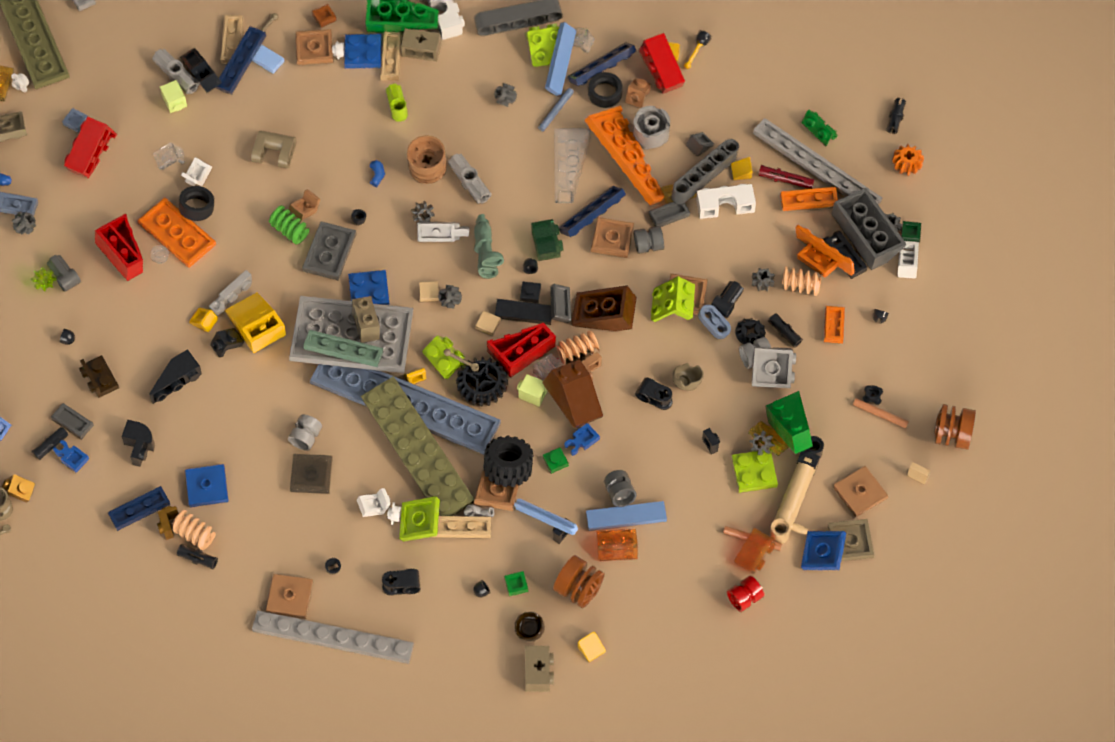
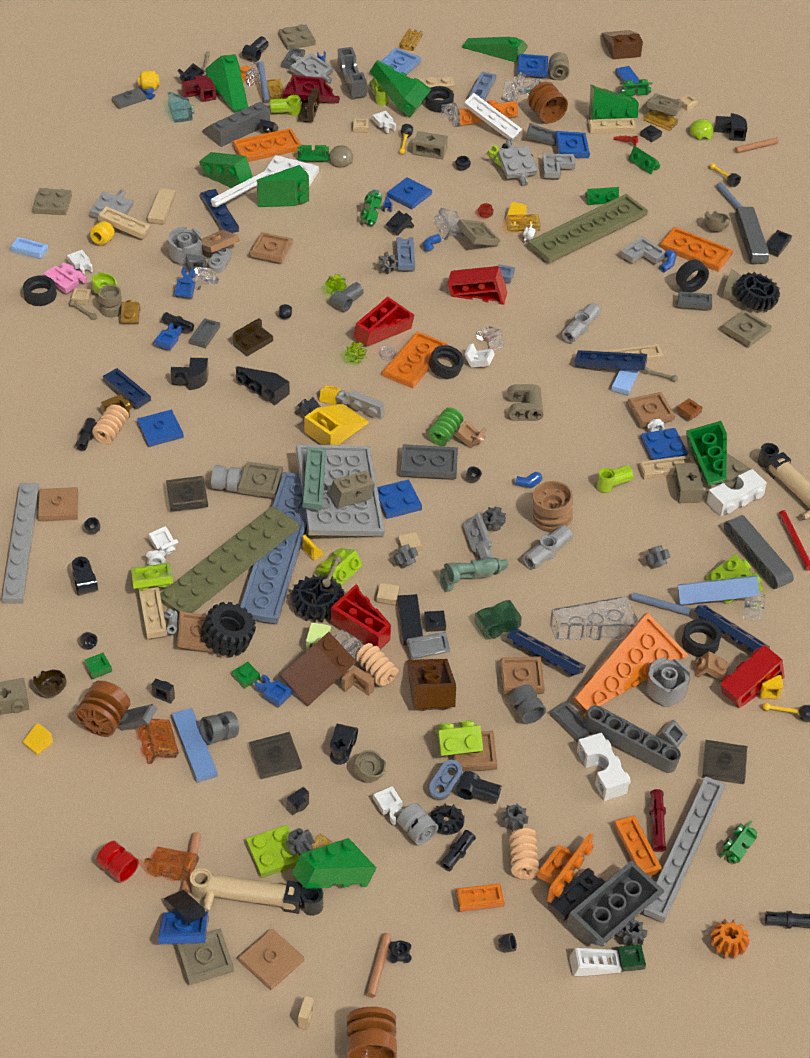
camera: 75 degrees right, 15 degrees down
yellowish green brick [160,80,187,113] -> none
black slope [180,47,222,93] -> none
light blue axle [514,498,578,535] -> none
black hinge [523,258,538,274] -> none
yellow slope [731,157,752,180] -> none
light grey plate [752,347,796,388] -> none
none -> dark grey tile [117,704,158,731]
none -> black tile [164,890,206,924]
none -> dark tan plate [238,461,283,498]
none -> clear smoke plate [249,732,302,779]
none -> clear neon green gear [345,342,368,364]
none -> white plate [373,786,404,825]
none -> clear smoke plate [702,740,748,784]

